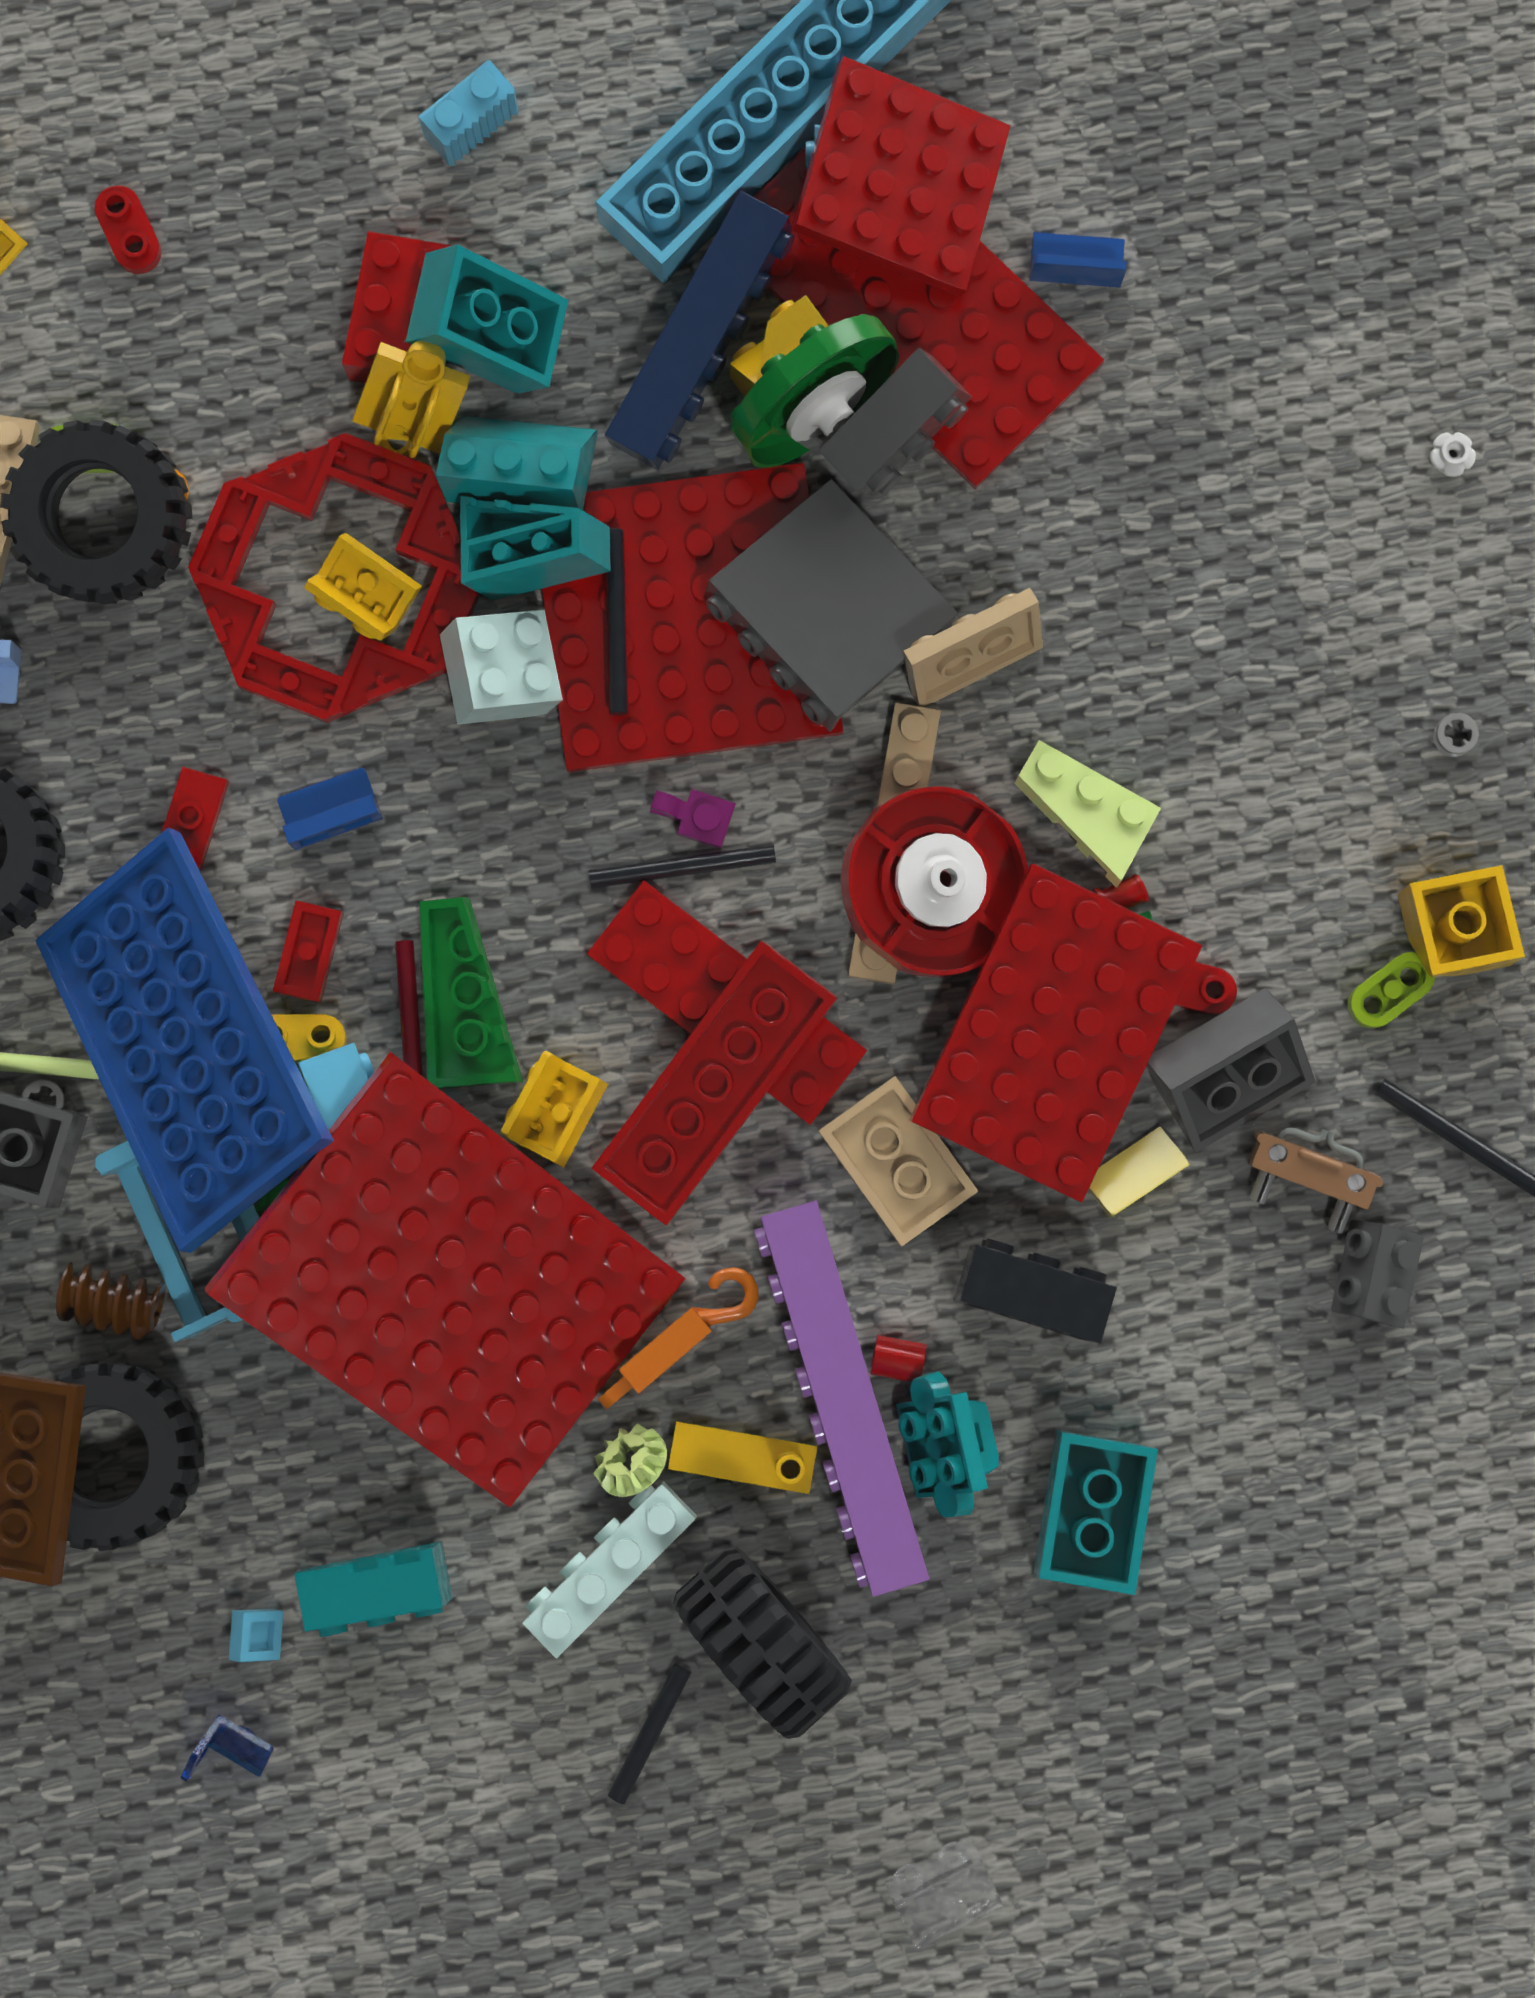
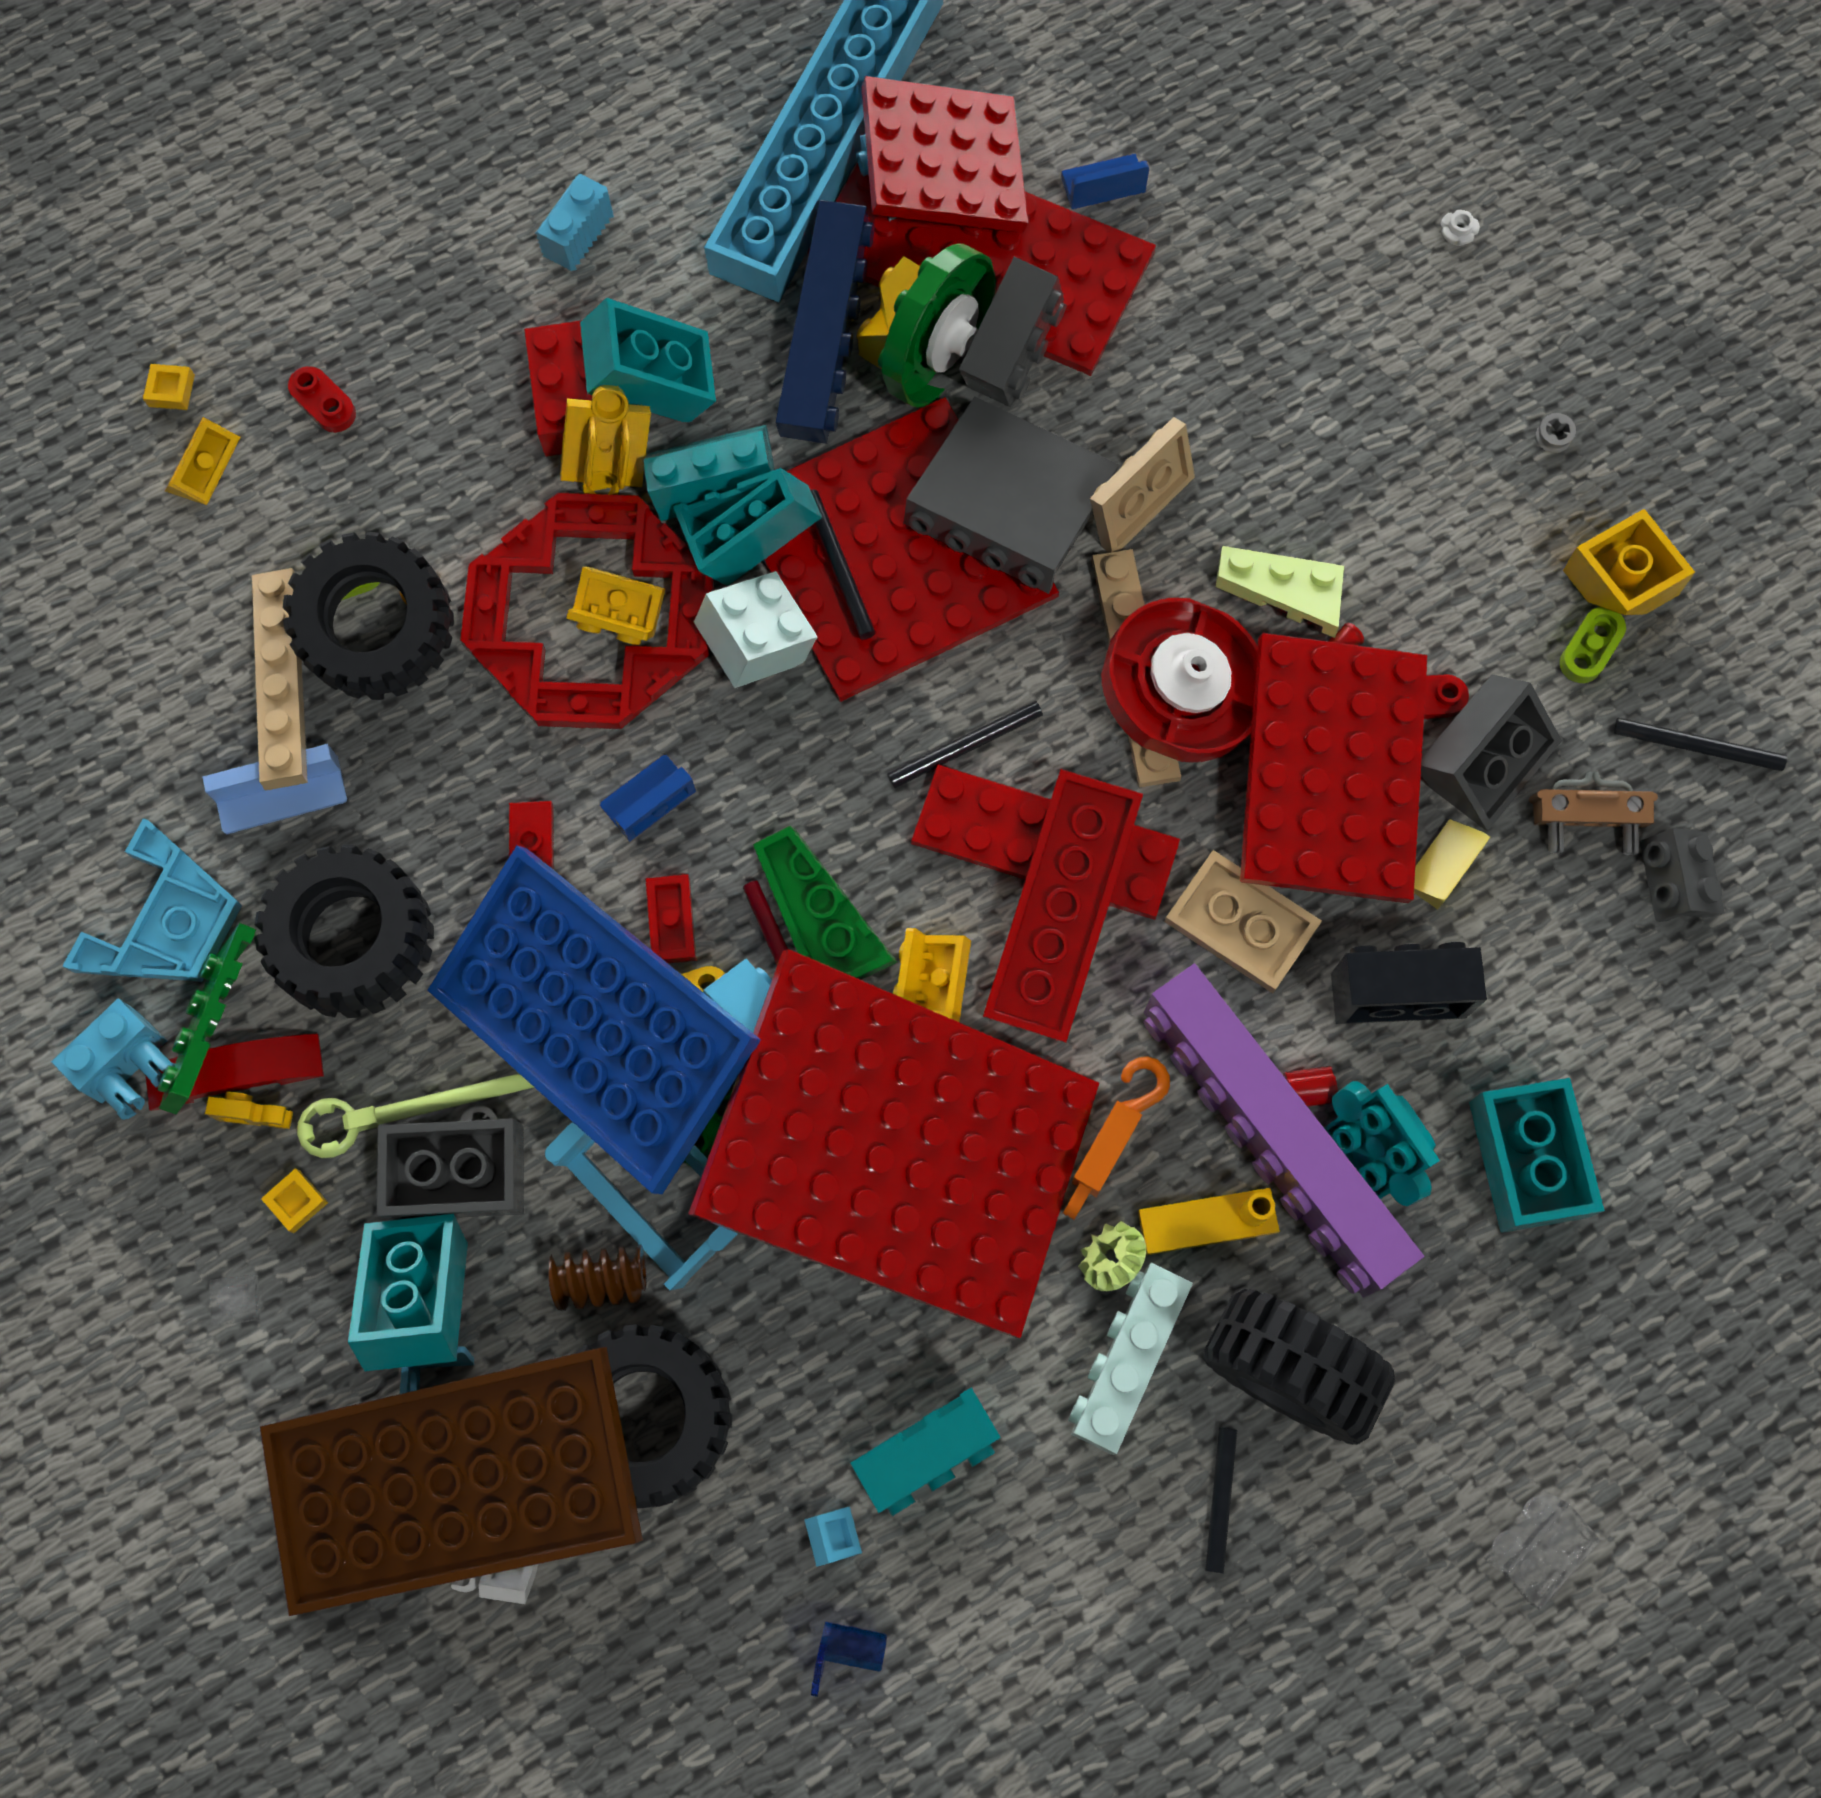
camera: 15 degrees left, 10 degrees down
magenta plate [650,789,736,849] -> none

